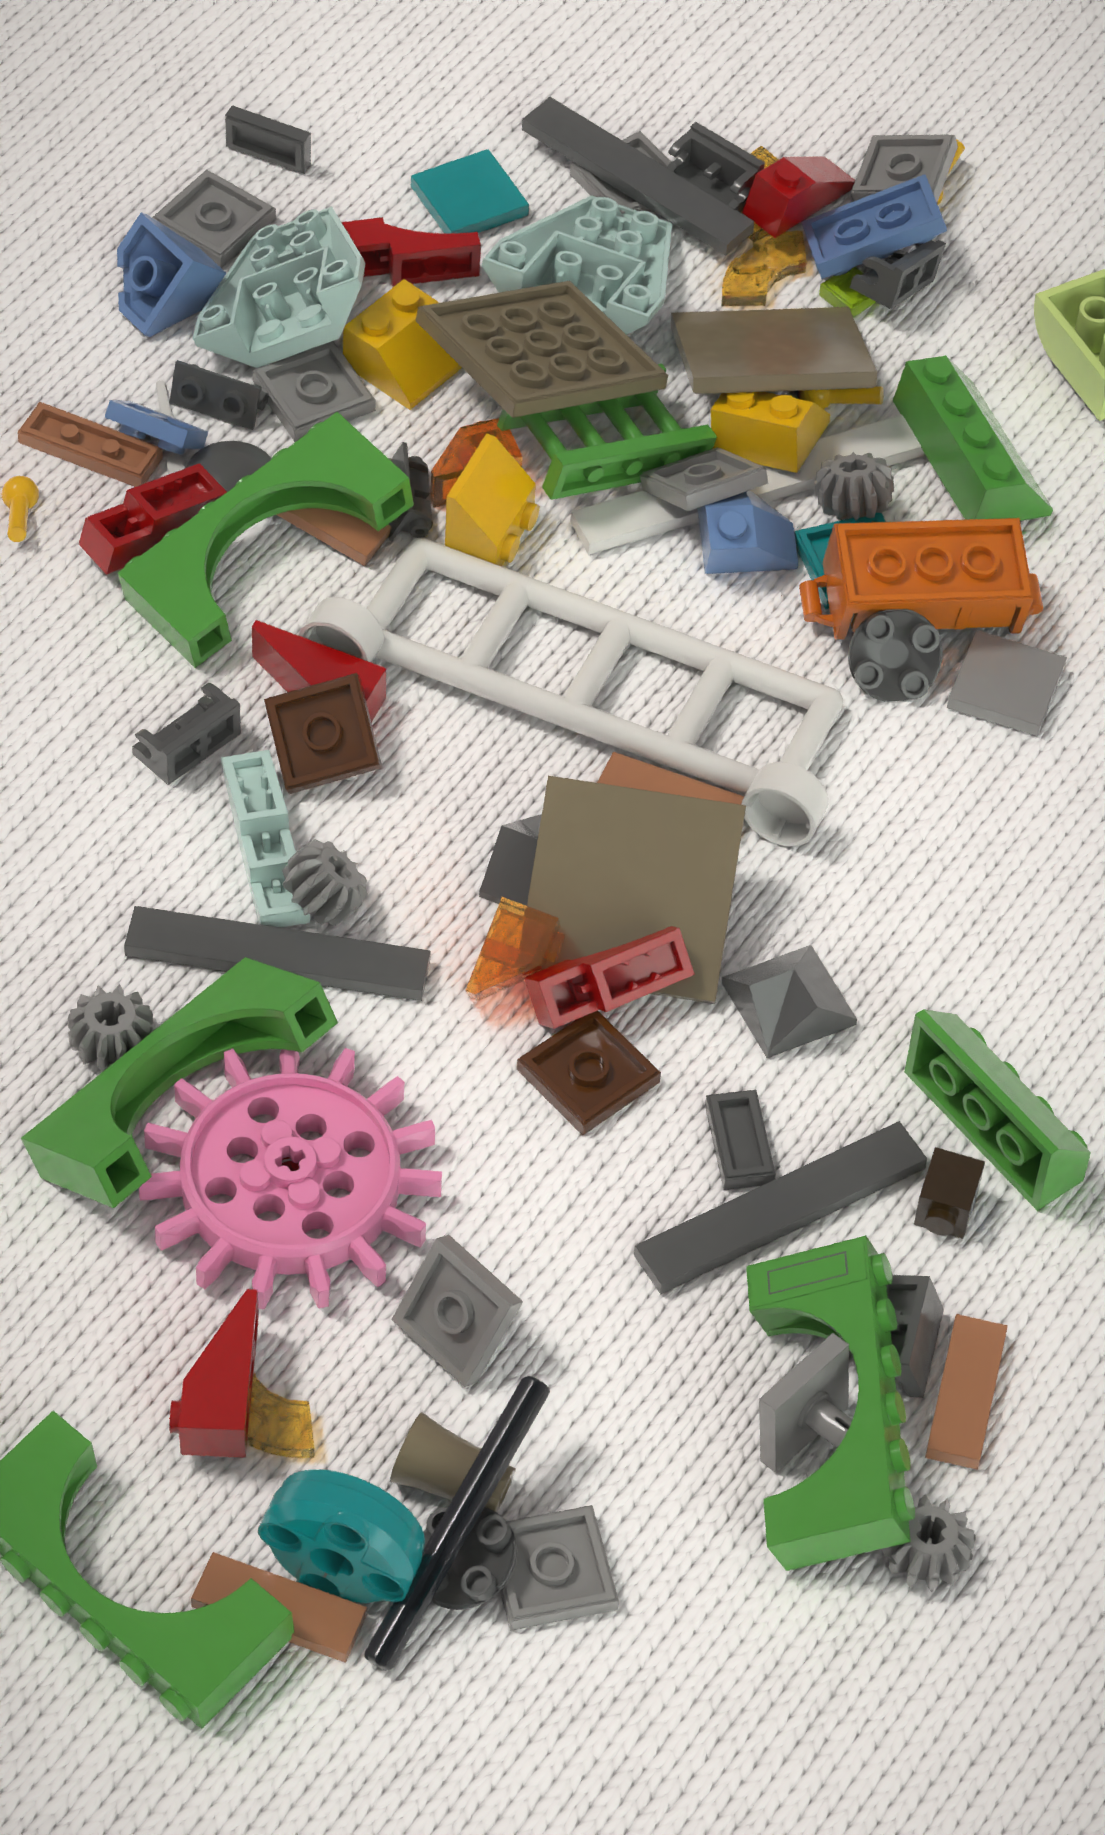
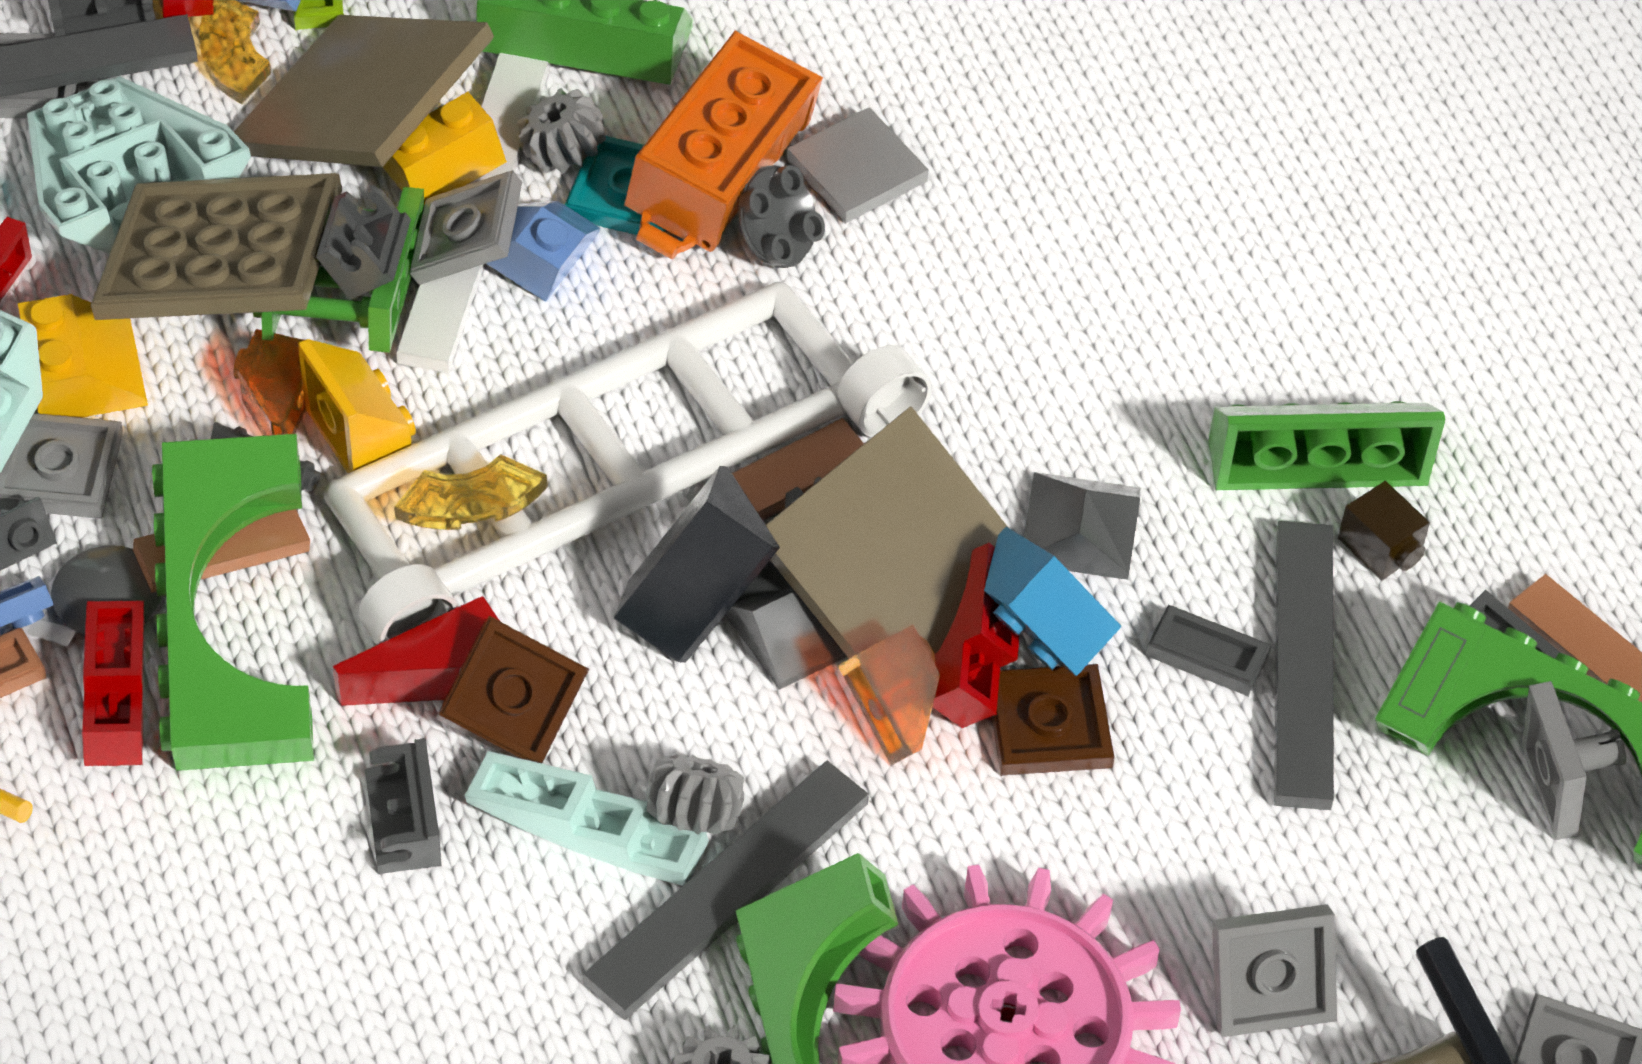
camera: 55 degrees left, 0 degrees up
none -> dark grey hinge [316,185,411,300]
none -> clear yellow tile [394,454,548,530]
none -> black slope [613,466,780,663]
none -> dark azure slope [984,527,1122,676]

